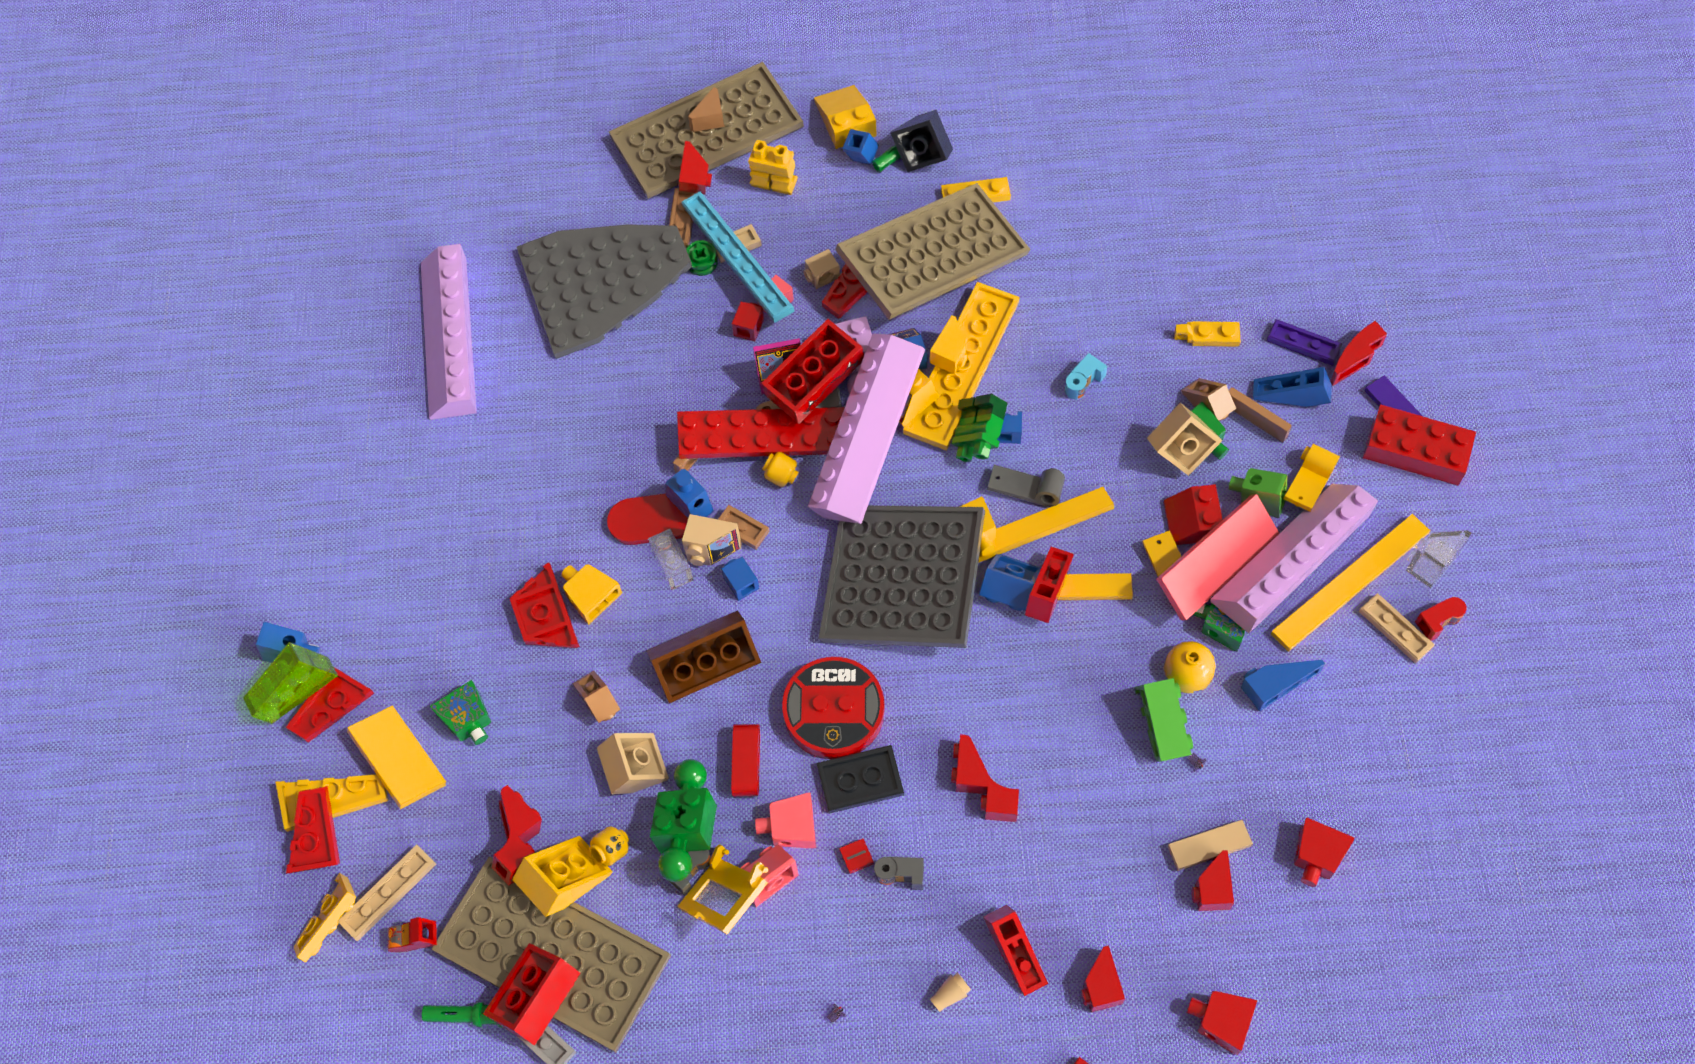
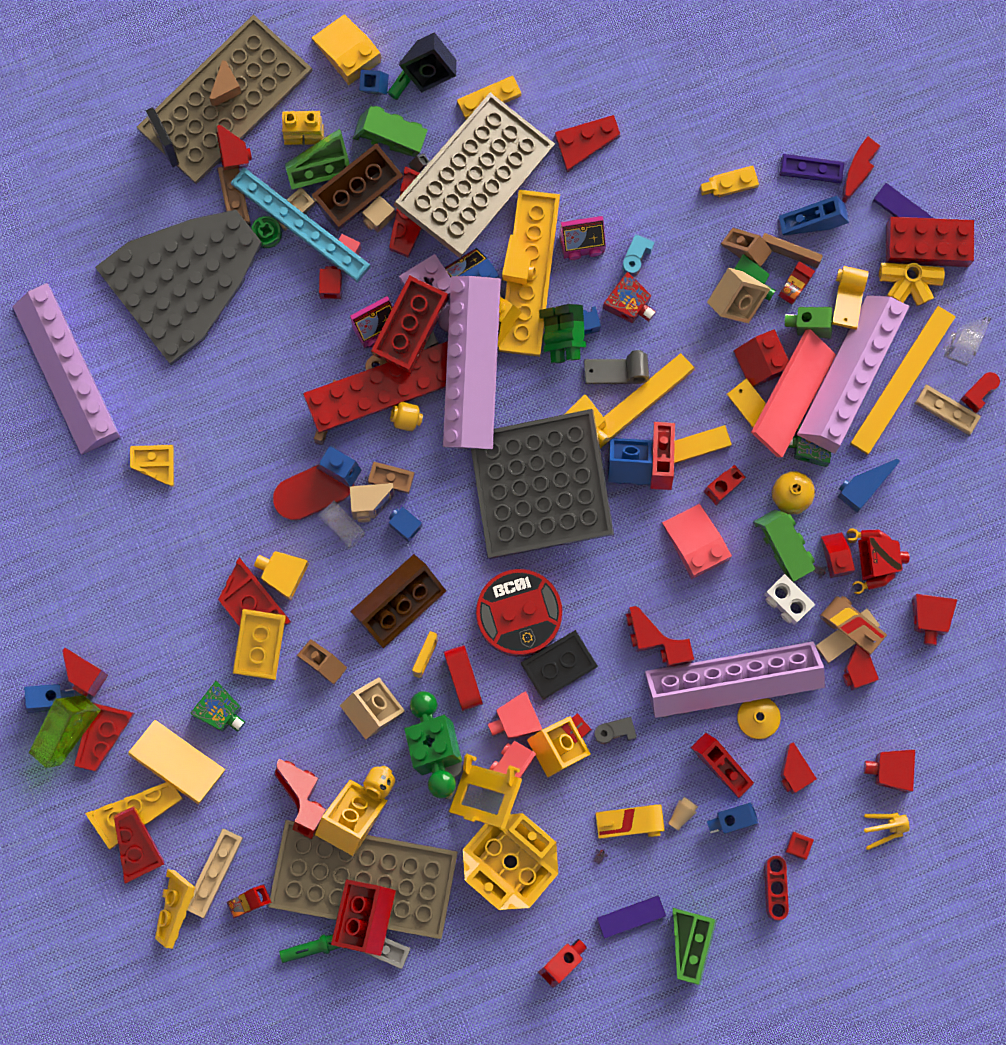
camera: 25 degrees left, 15 degrees up
none -> red slope [62,648,108,697]
none -> yellow wing [130,445,174,487]
none -> black tile [146,107,179,168]
none -> yellow tile [233,609,286,680]
none -> bright green wedge [285,128,350,190]
none -> reddish brown slope [312,143,403,232]
none -> bright green wedge [352,106,427,157]
none -> yellow tile [412,631,438,678]
none -> yellow piece [463,813,558,910]
none -> slope [527,716,591,778]
none -> red wing [555,115,620,172]
none -> slope [560,216,606,260]
none -> yellow door [596,805,665,839]
none -> torso [603,272,656,323]
none -> lavender slope [645,642,825,718]
none -> coral slope [662,504,732,579]
none -> red leg [704,465,746,506]
none -> blue torso [707,802,759,834]
none -> yellow dish [737,698,781,739]
none -> white brick [764,574,815,625]
none -> red leg [778,261,815,305]
none -> medium nougat door [820,596,887,655]
none -> red slope [821,532,855,578]
none -> red torso [847,528,910,594]
none -> yellow piece [879,263,945,306]

